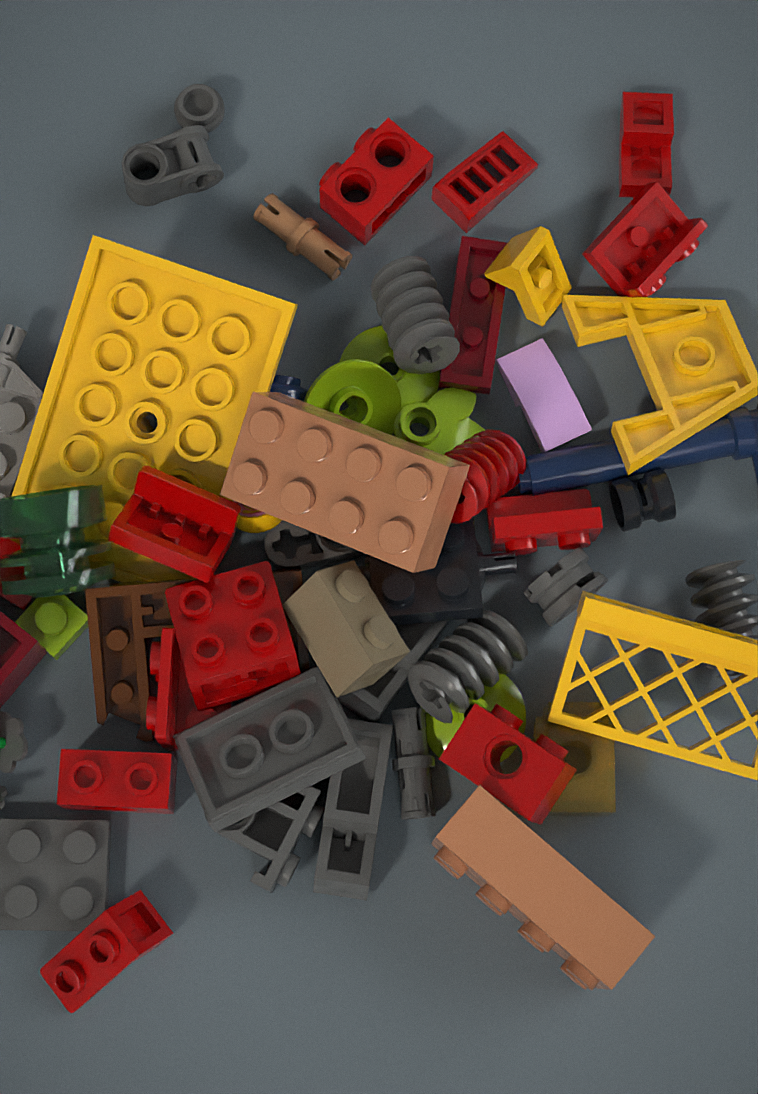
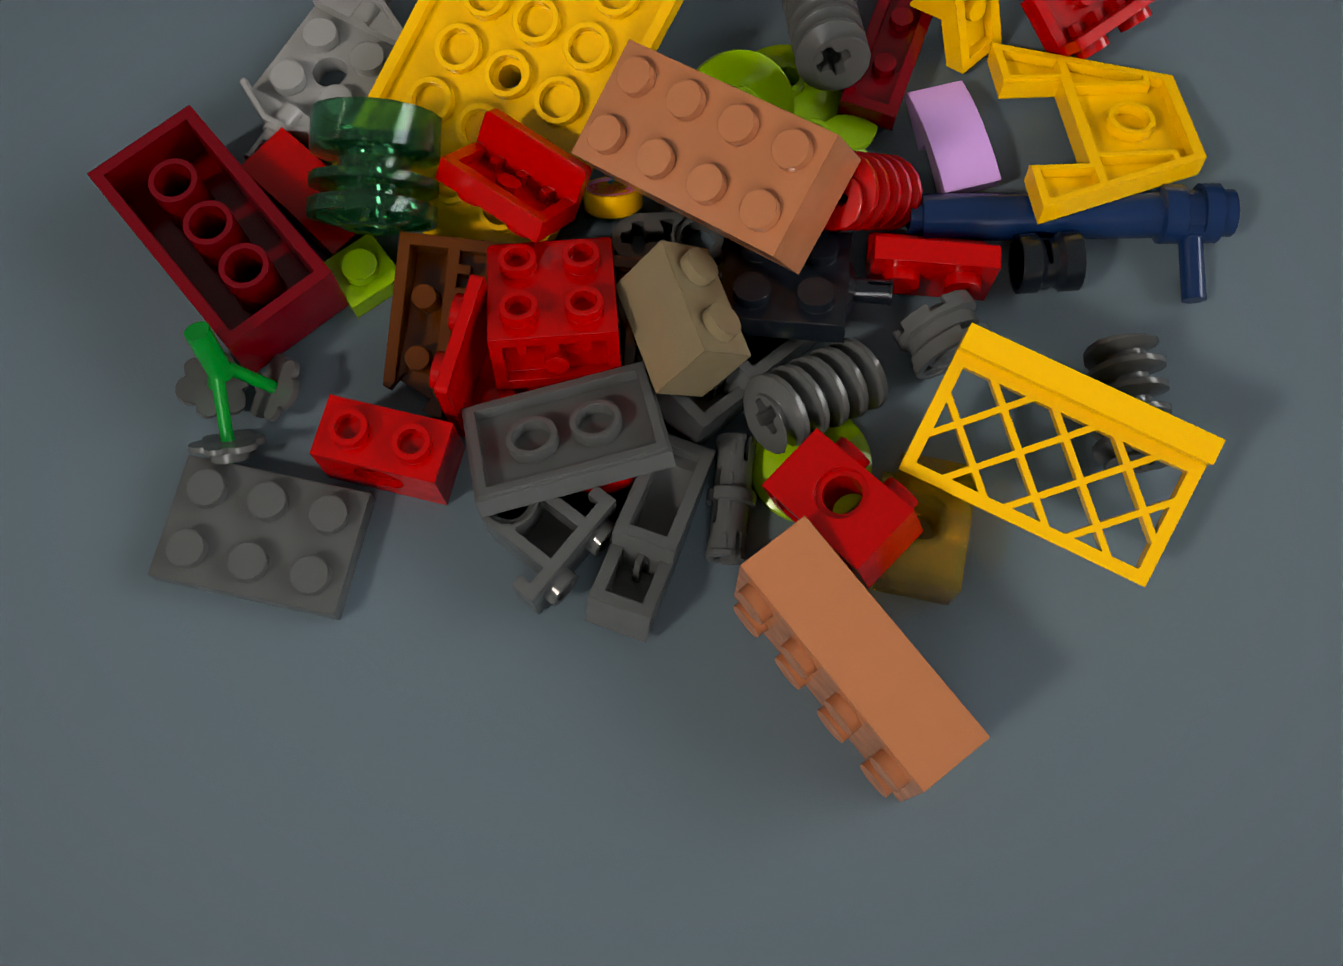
camera: 15 degrees right, 5 degrees down
red bracket [40,890,173,1013] -> none

